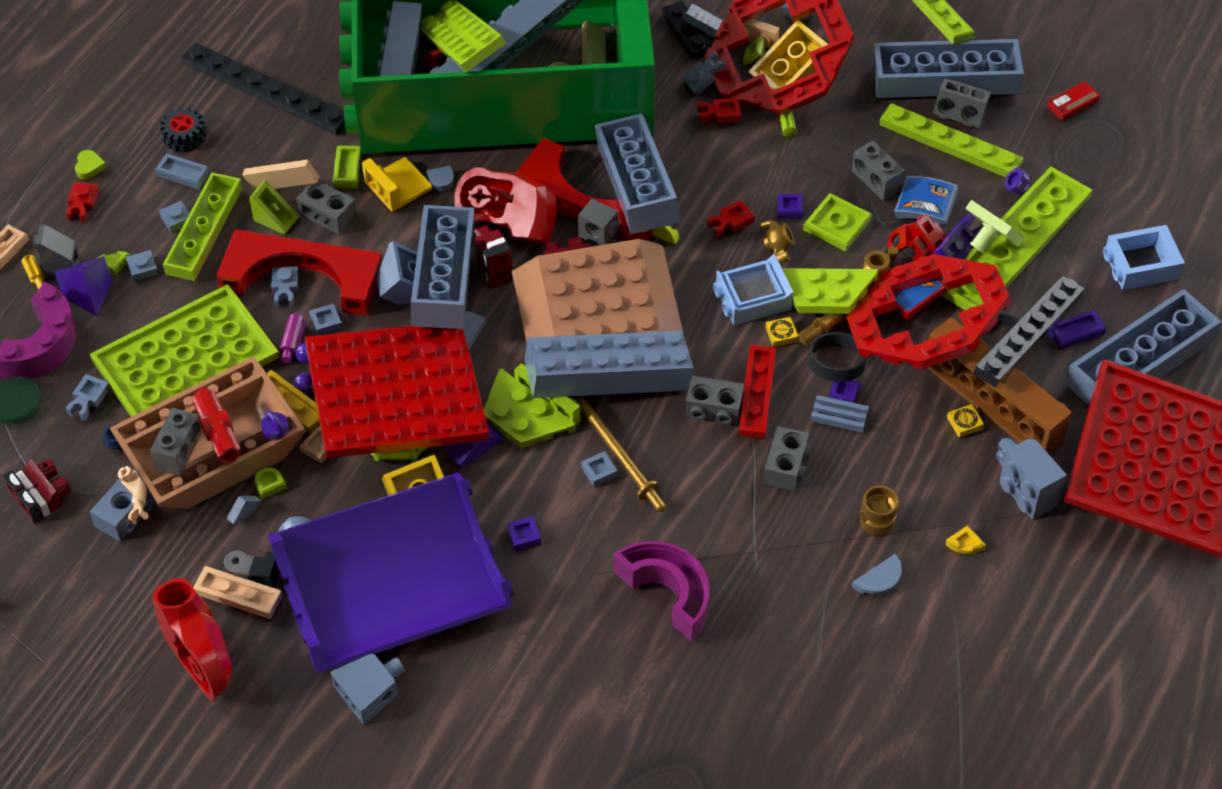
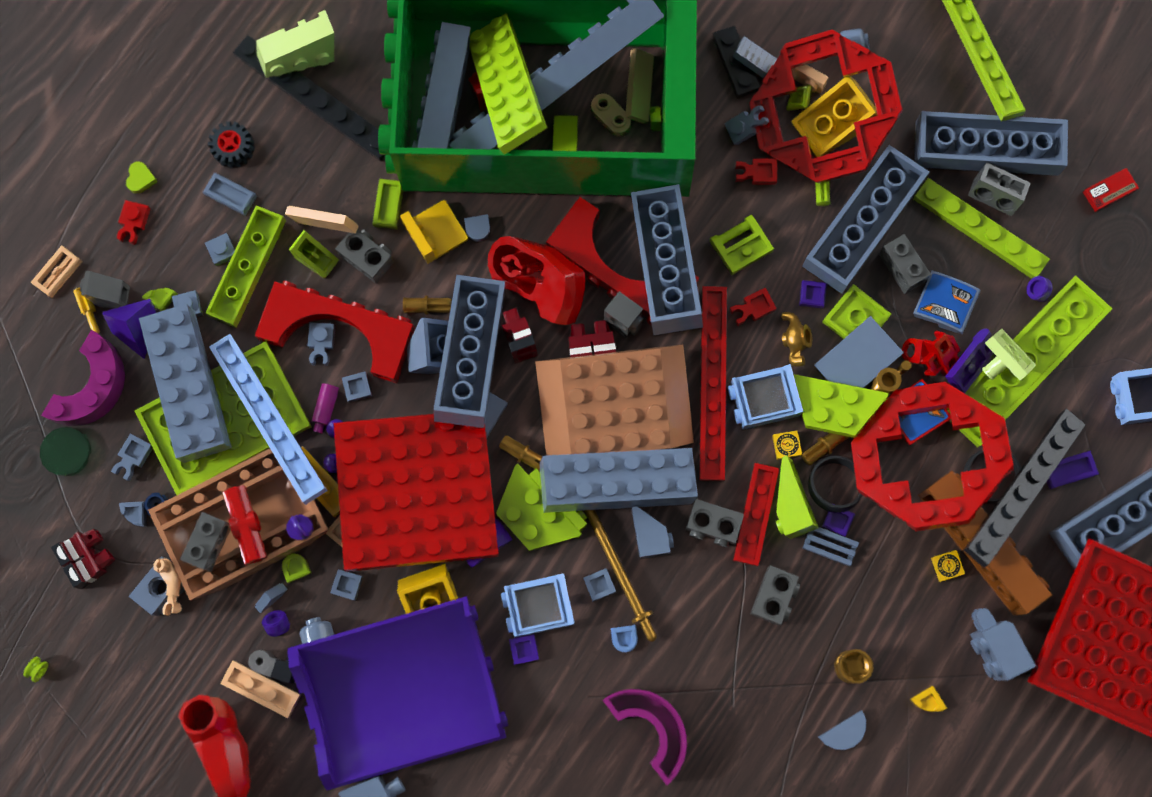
camera: 10 degrees right, 25 degrees up
none -> sand blue tile [119,501,146,527]
none -> sand blue brick [139,304,232,463]
none -> light blue plate [209,334,327,505]
none -> yellowish green wedge [256,10,334,78]
none -> dark purple tile [262,610,290,637]
none -> sand blue tile [330,569,363,601]
none -> pearl gold axle [403,296,452,315]
none -> pearl gold axle [499,436,542,472]
none -> window [501,573,575,637]
none -> medium blue tile [611,625,638,652]
none -> sand blue slope [632,506,674,559]
none -> red plate [699,286,727,481]
none -> lime plate [709,215,774,275]
none -> lime slope [776,455,819,539]
none -> sand blue brick [802,145,929,294]
none -> sand blue tile [814,316,904,388]

